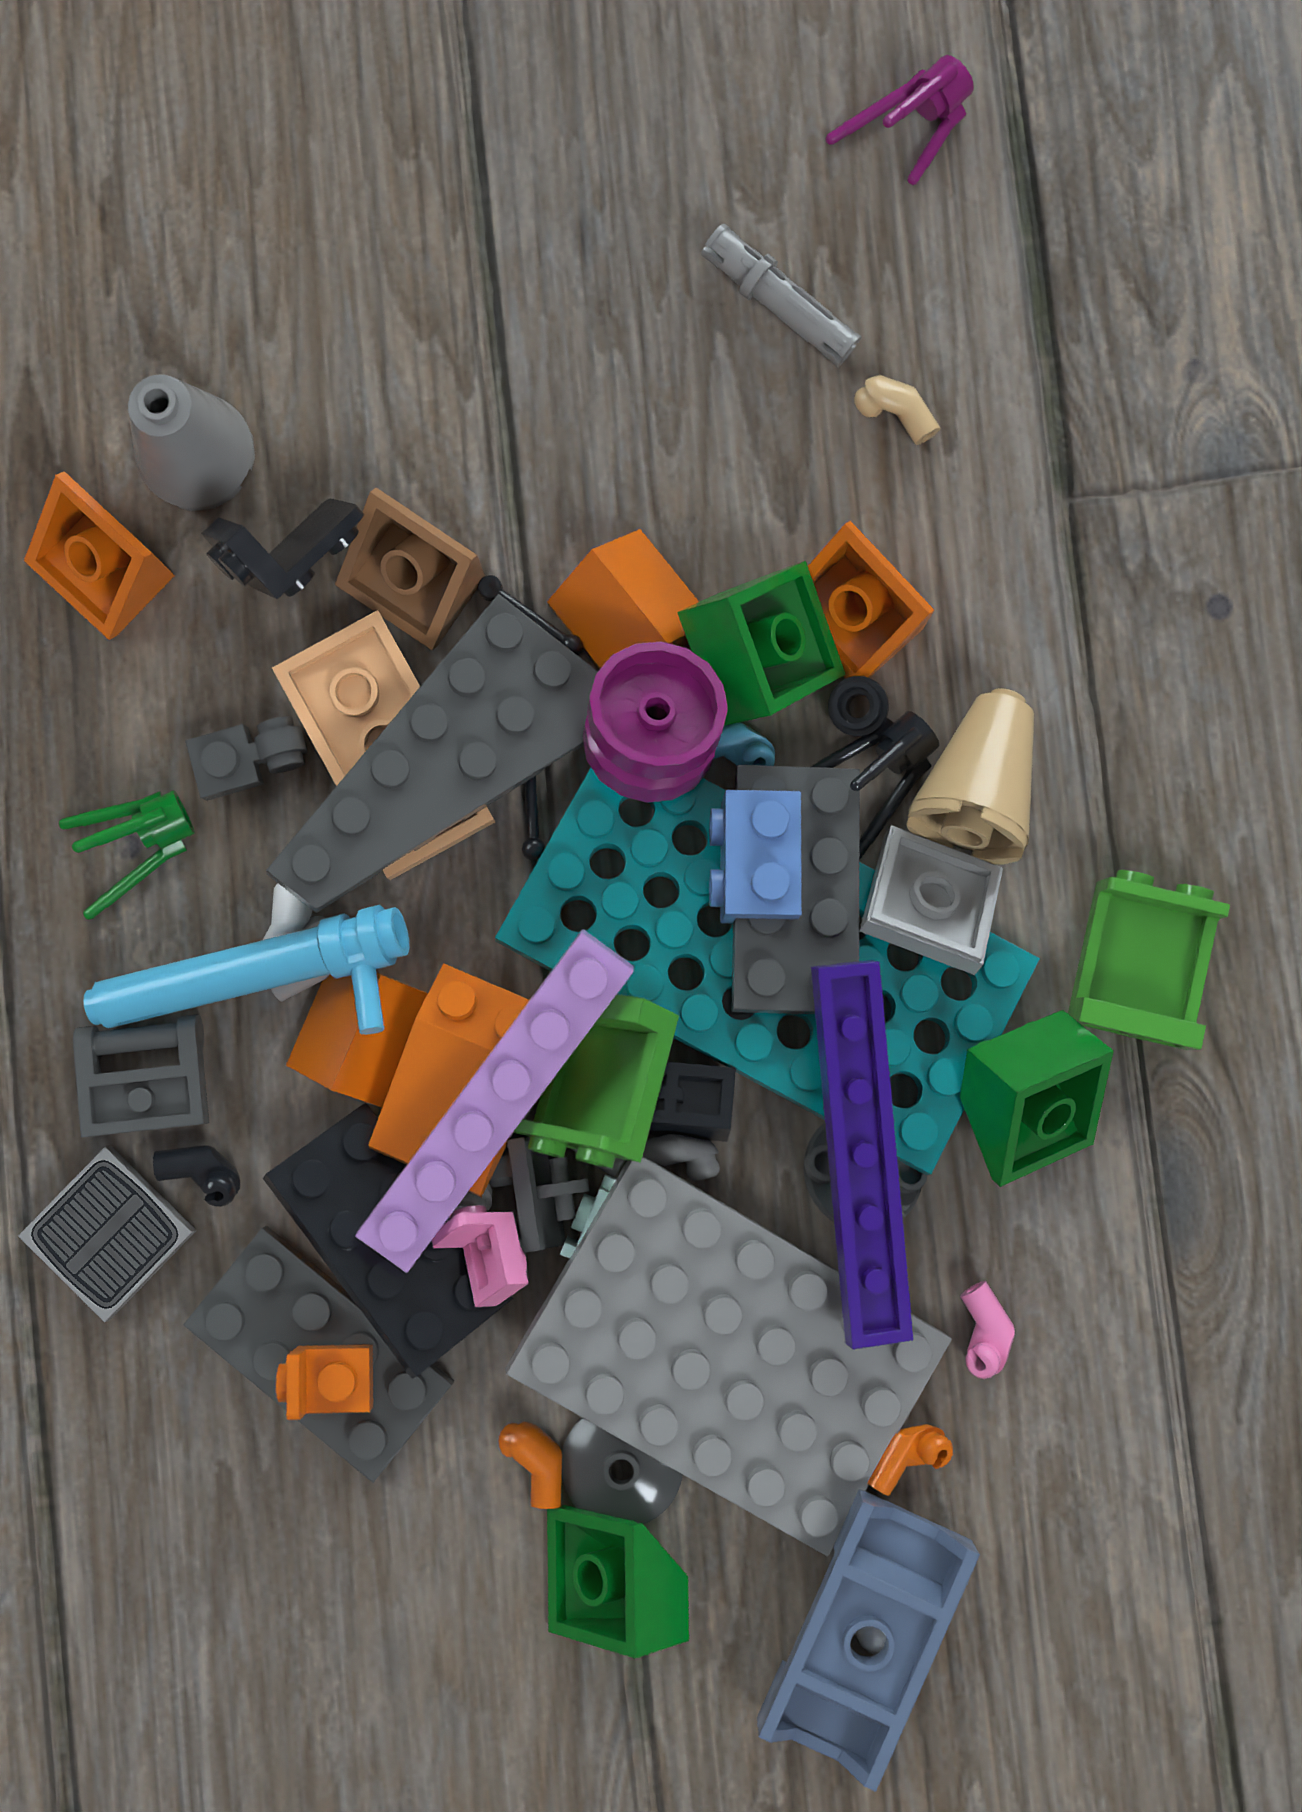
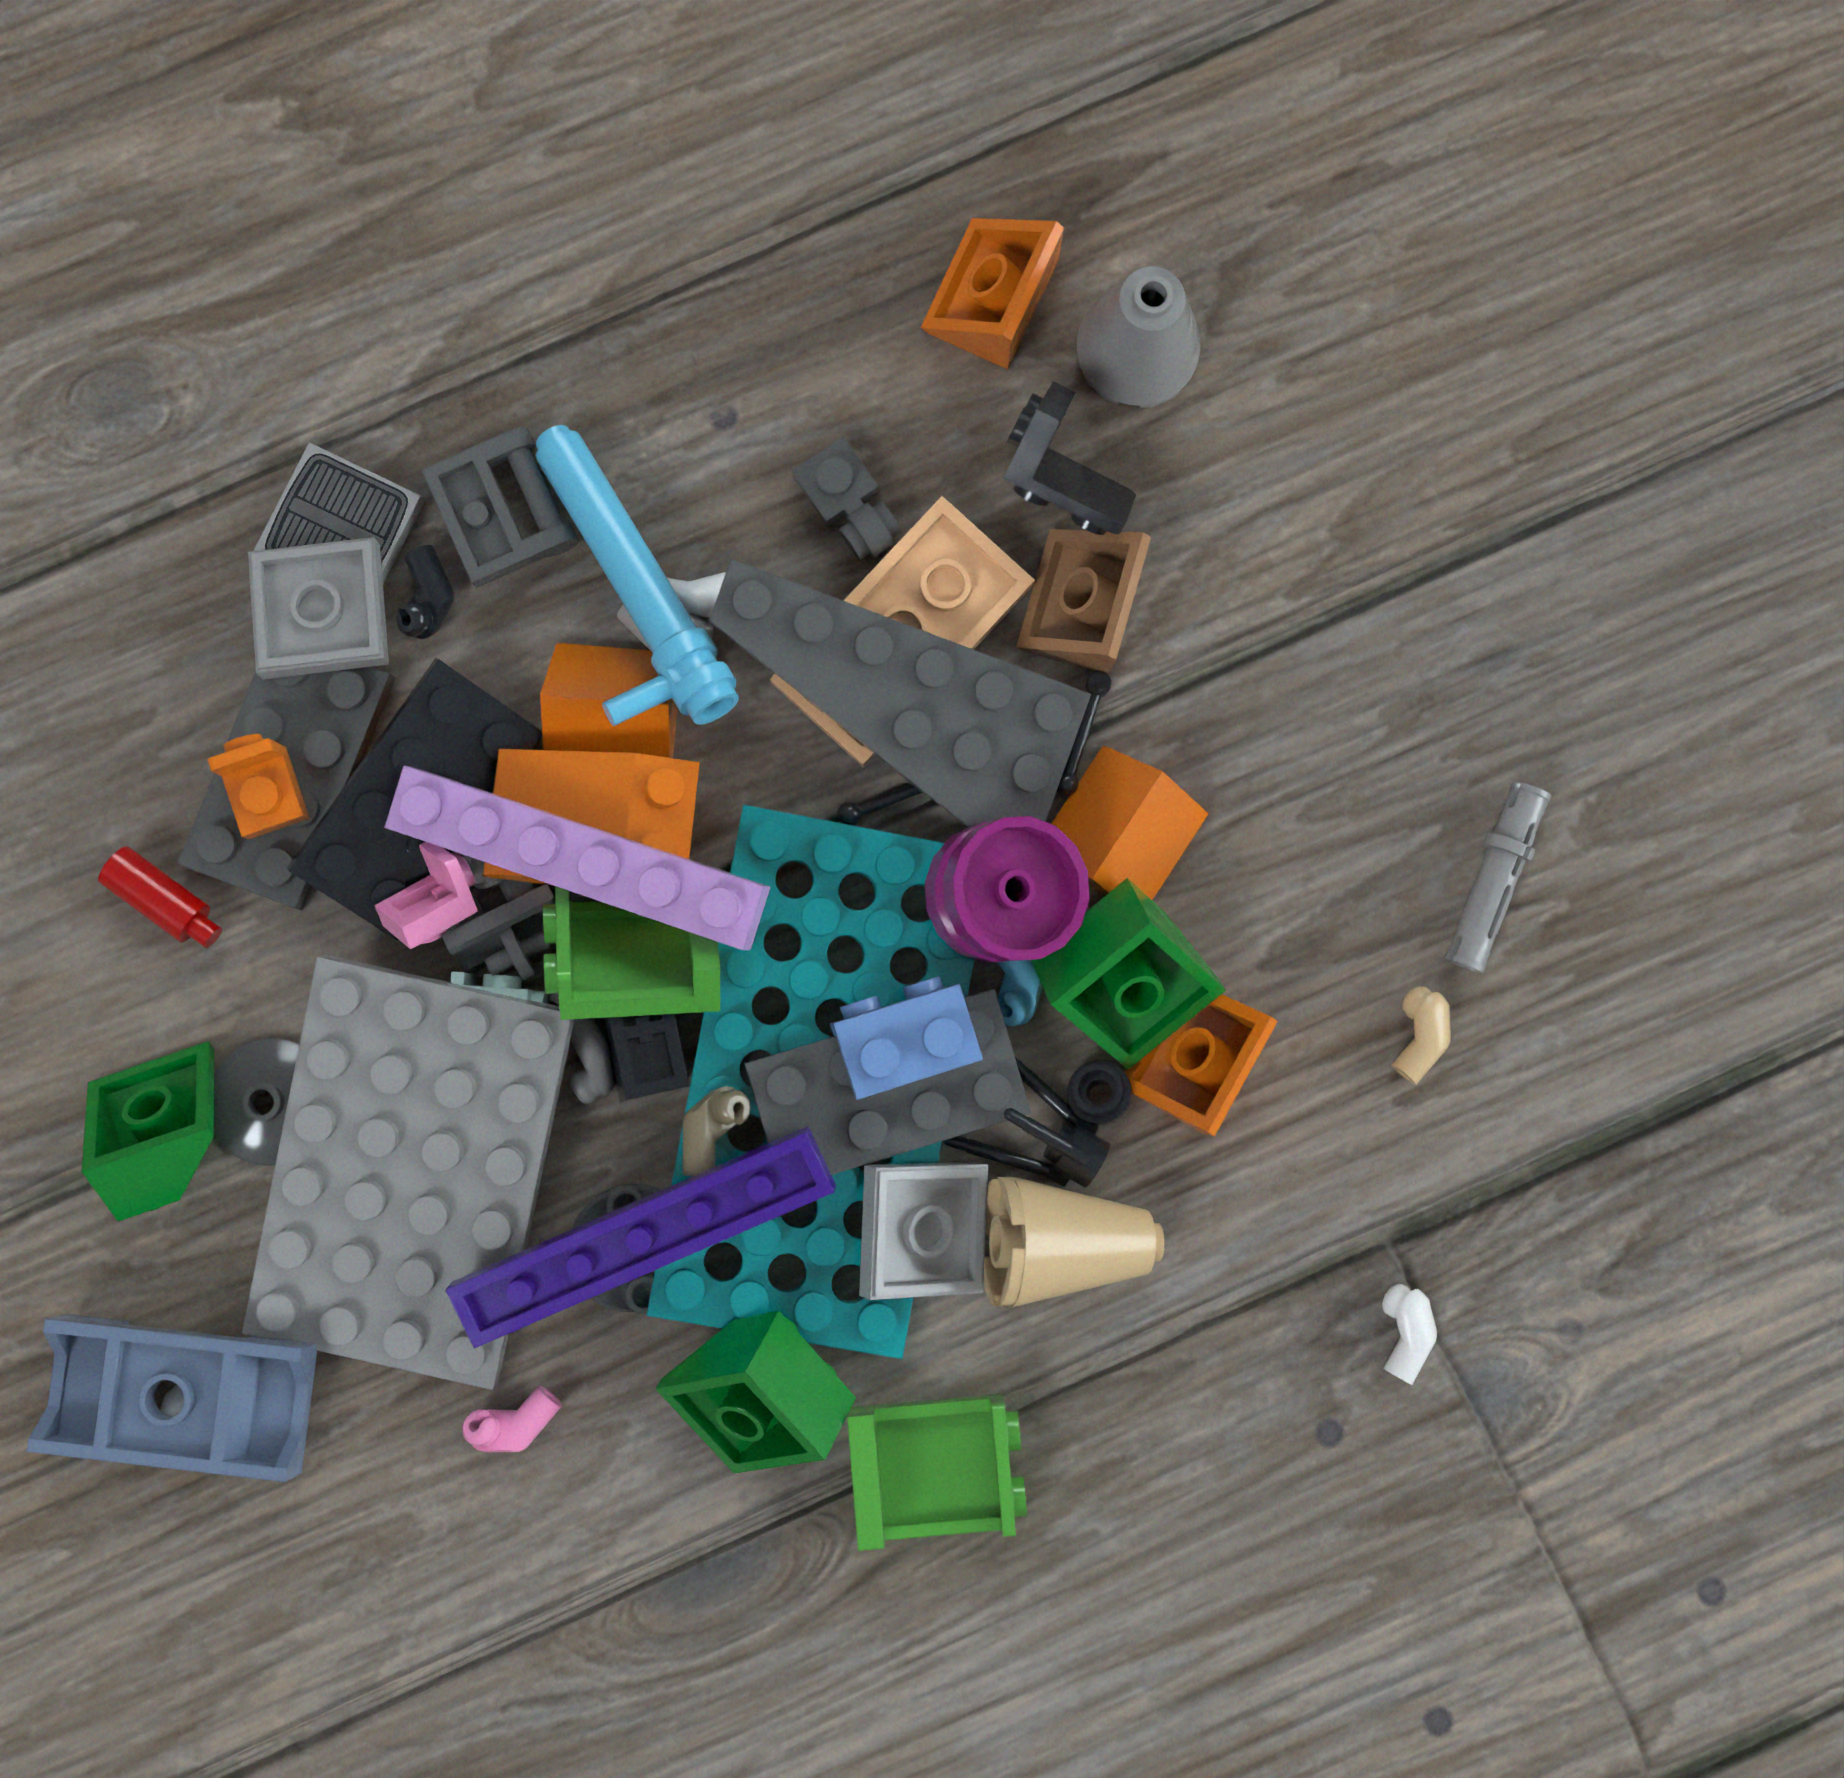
camera: 70 degrees right, 0 degrees up
green plant [59,790,195,920] -> none
orange arm [498,1421,562,1509] -> none
magenta plant [825,55,974,185] -> none
orange arm [867,1424,953,1496] -> none
none -> red cylinder [98,846,222,948]
none -> light grey tile [248,537,389,680]
none -> dark tan arm [683,1086,751,1176]
none -> white arm [1382,1284,1437,1385]

